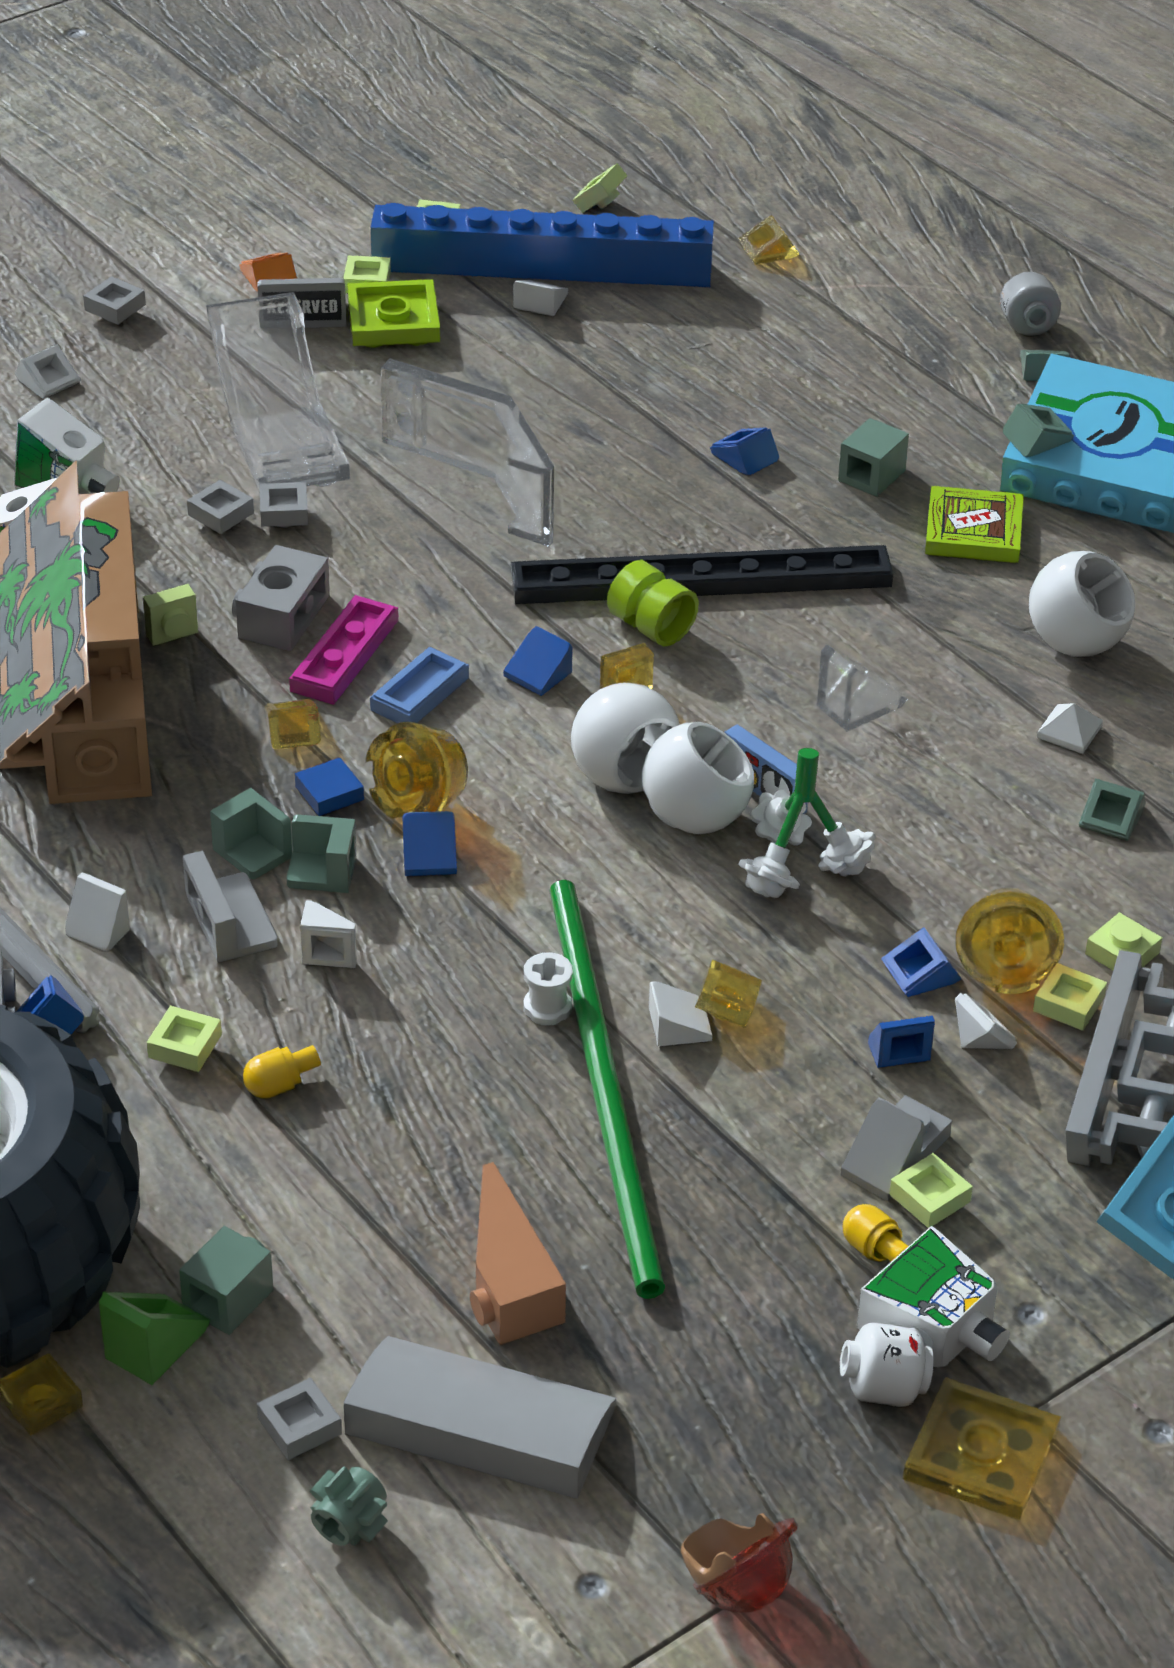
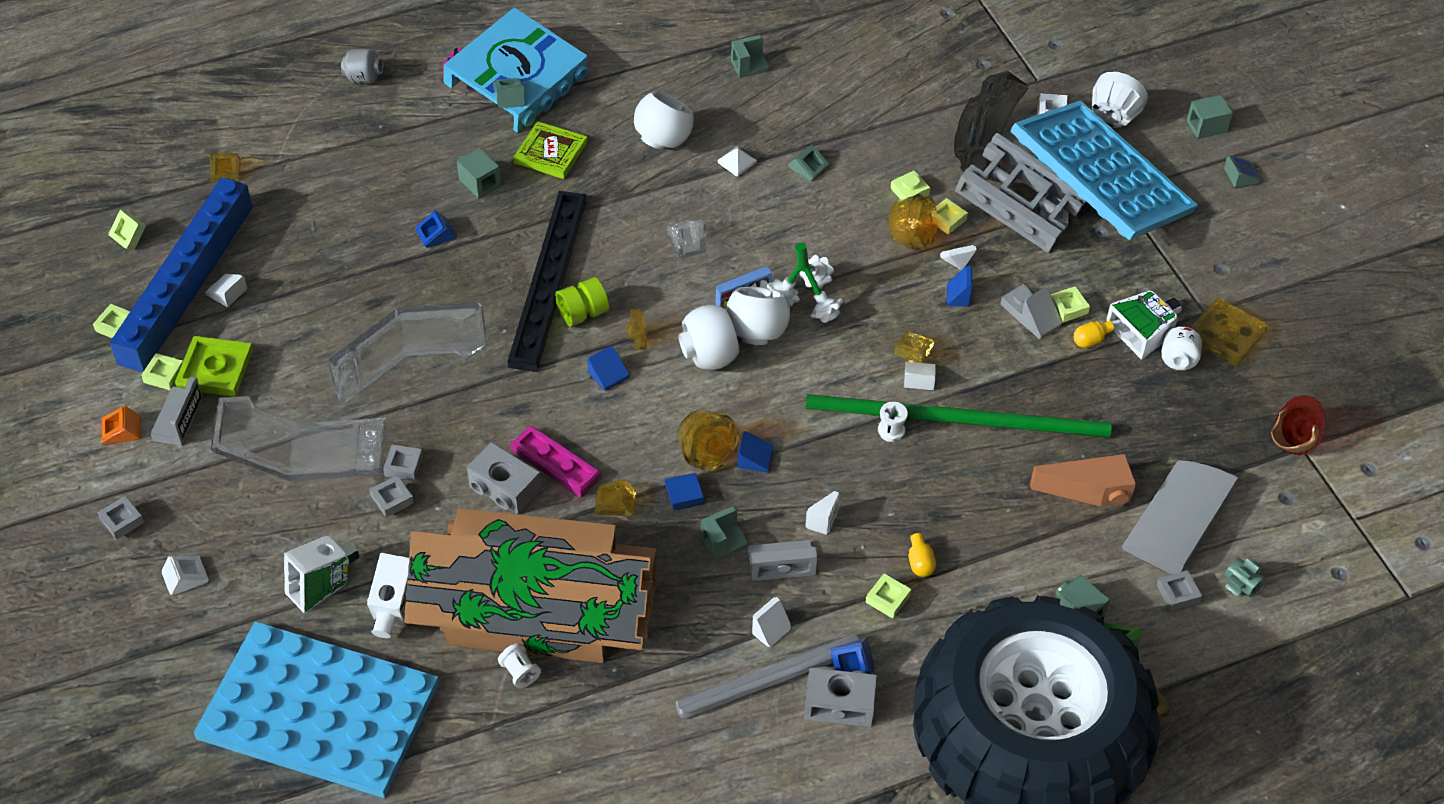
camera: 75 degrees left, 10 degrees up
sand green panel [287,814,357,893] -> none
medium blue tile [370,646,469,729] -> none
blue slope [881,927,962,997] -> none
sand green slope [1020,350,1070,381] -> none

